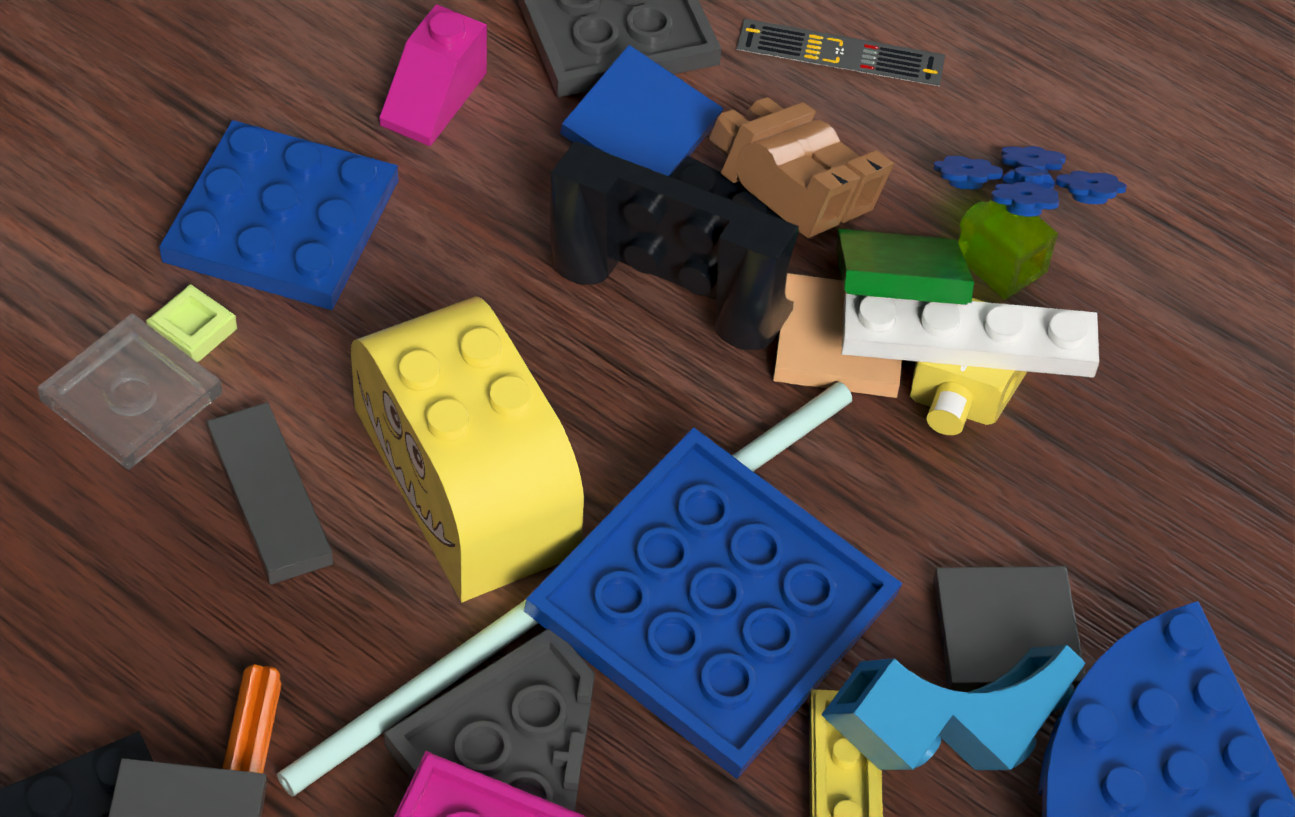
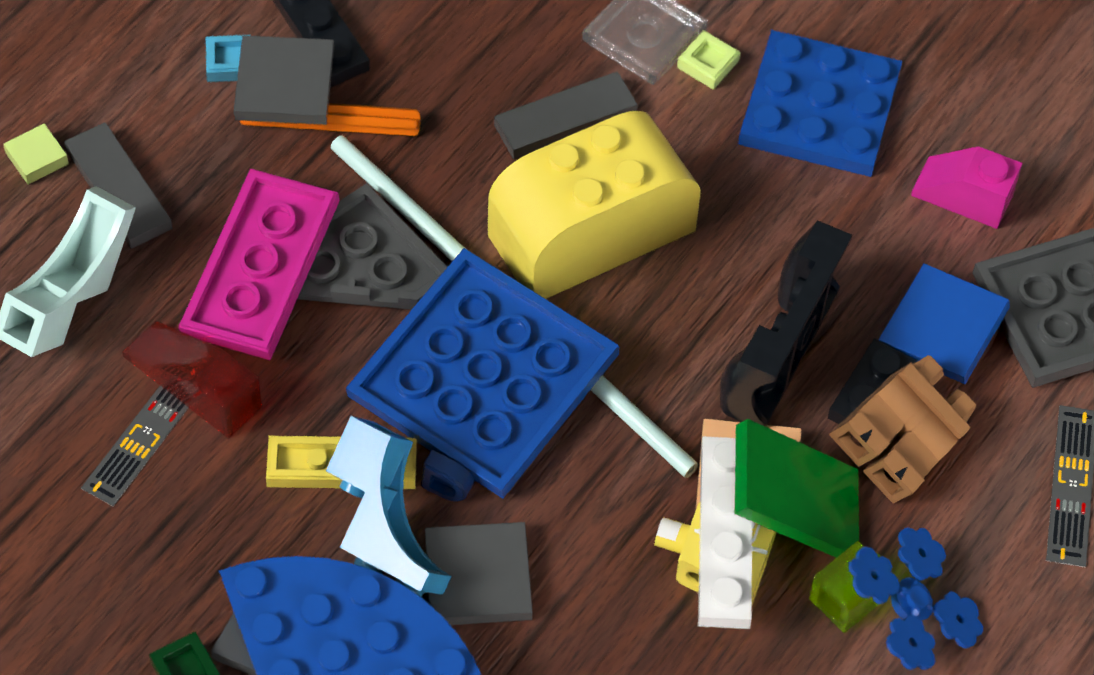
camera: 90 degrees right, 5 degrees up
none -> dark blue tile [421,450,474,501]

